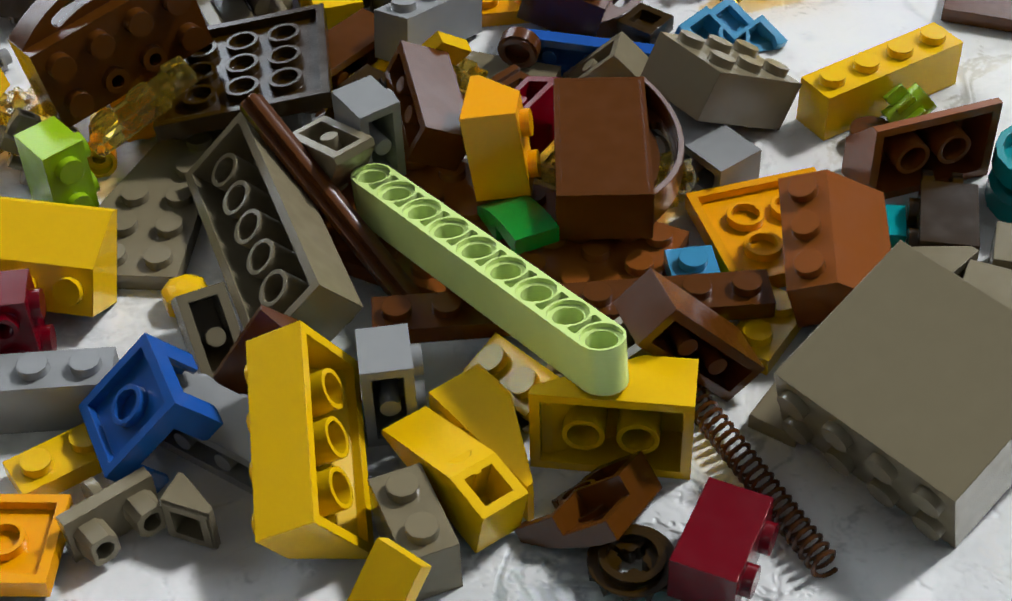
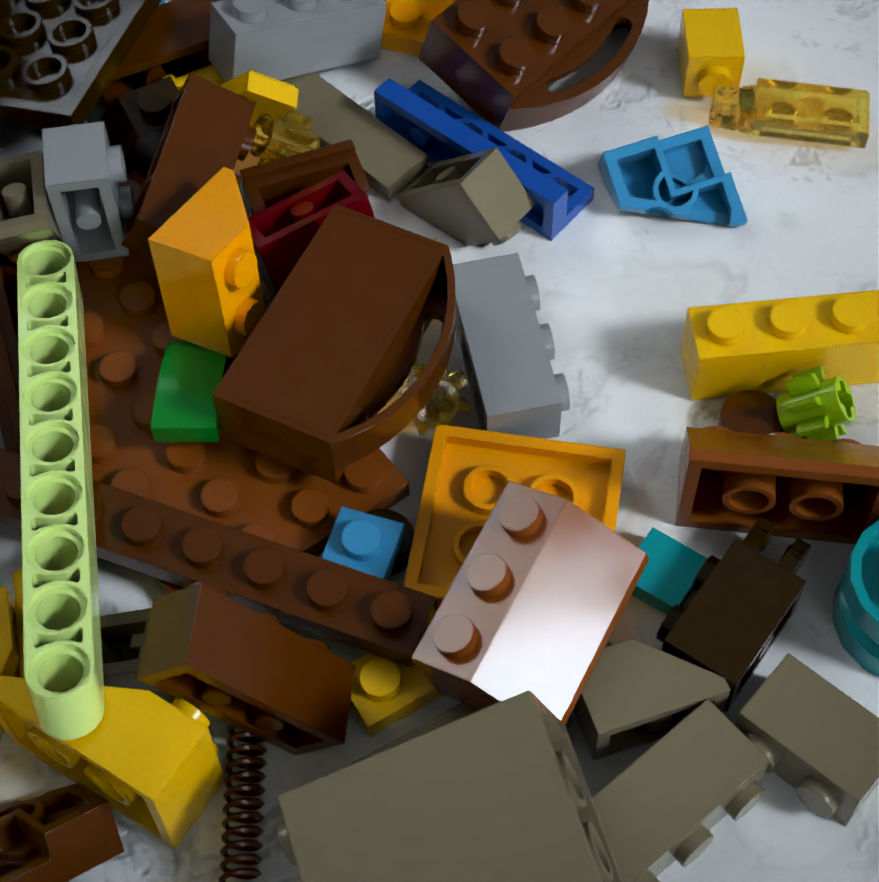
camera: 25 degrees right, 15 degrees up
reddish brown tile [497,27,541,68] -> none
dark brown plate [617,3,674,44] -> none
dark tan brick [641,29,802,130] -> none

